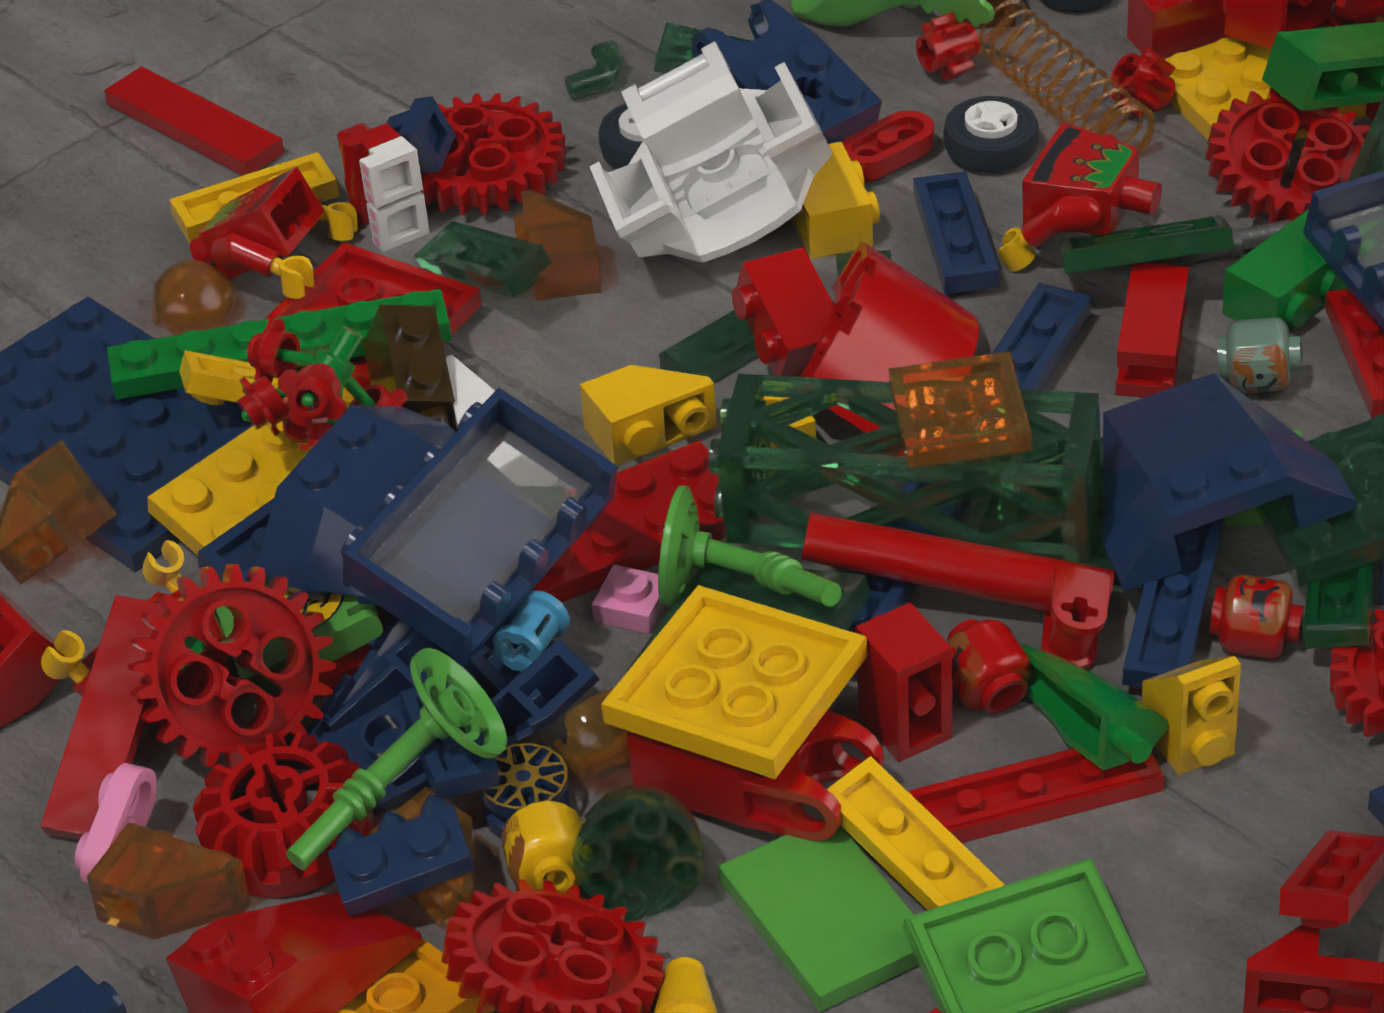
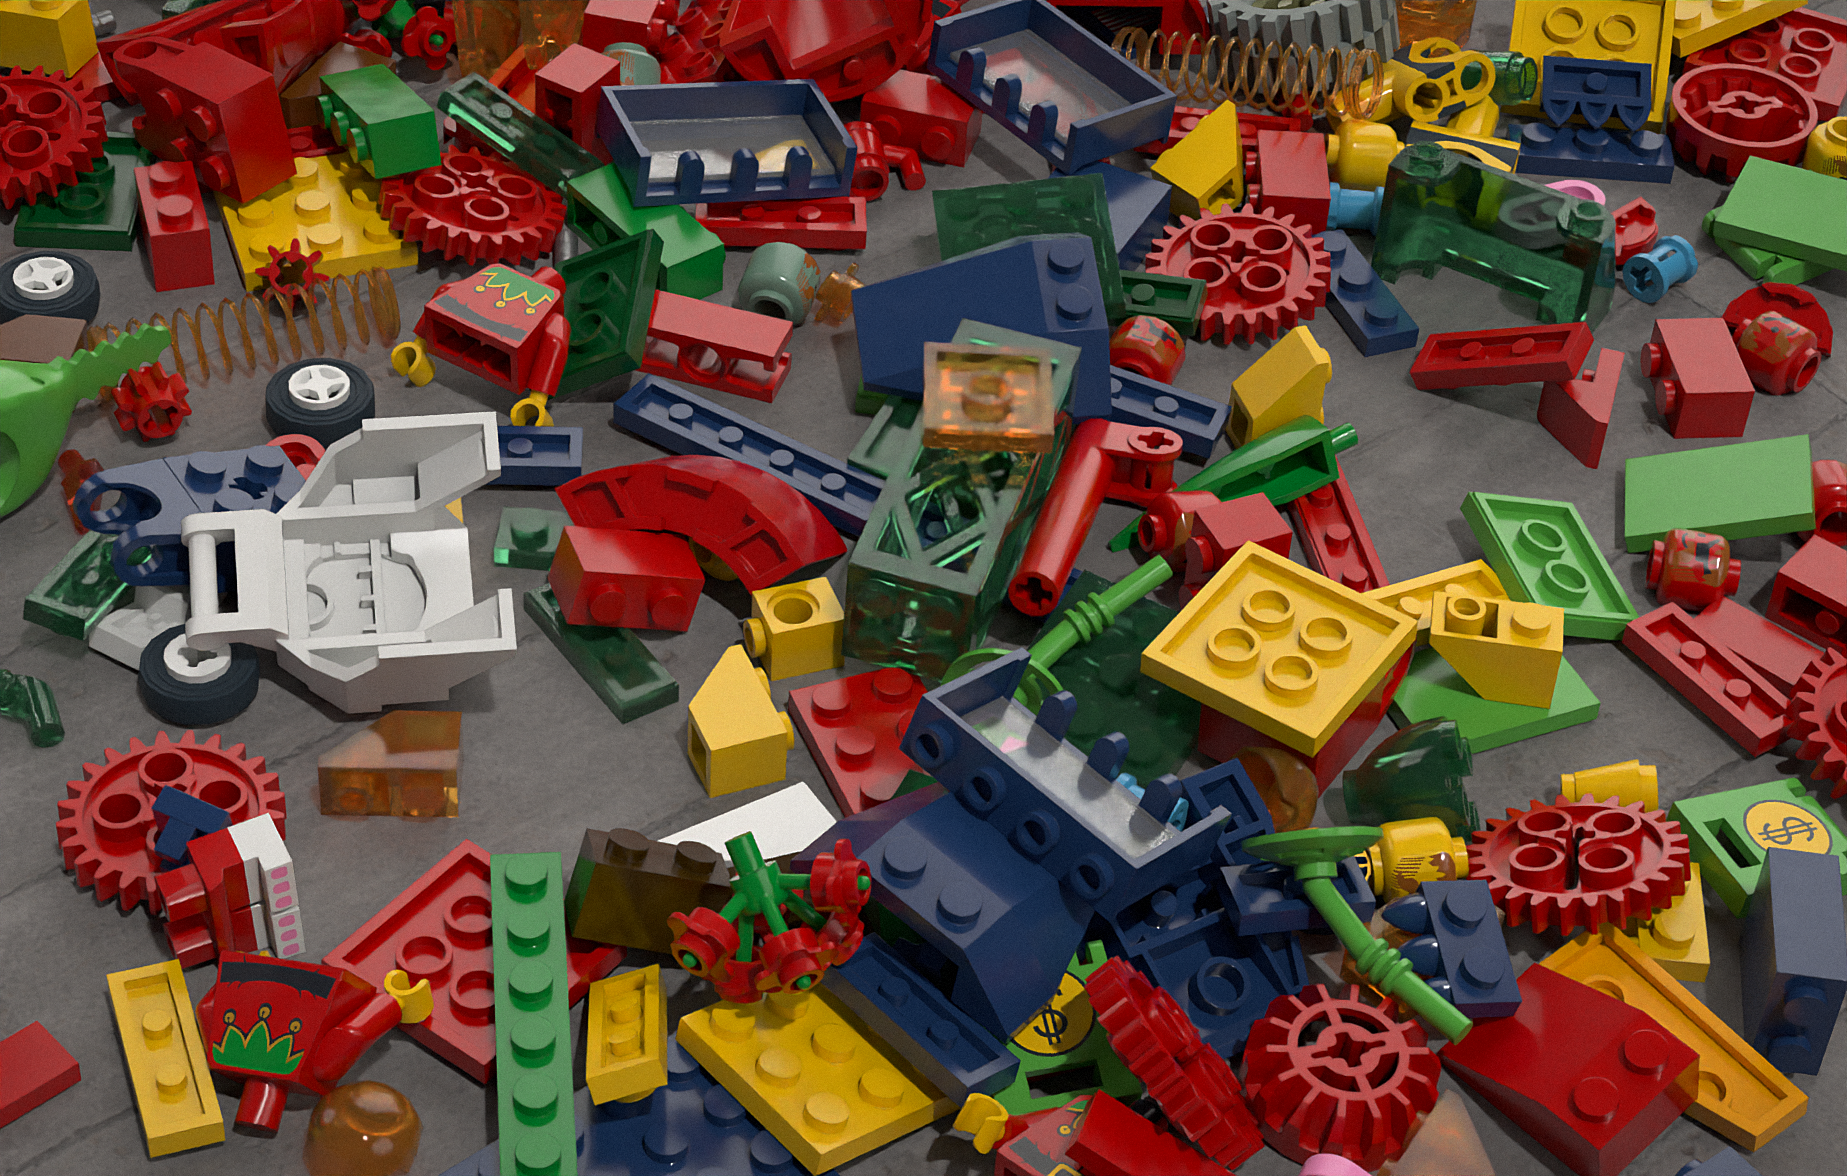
camera: 90 degrees left, 0 degrees up
clear green plate [414,221,552,298] -> none
none -> clear red bar [58,449,104,536]
none -> clear orange plate [815,262,867,323]
none -> yellow slope [1429,591,1564,709]

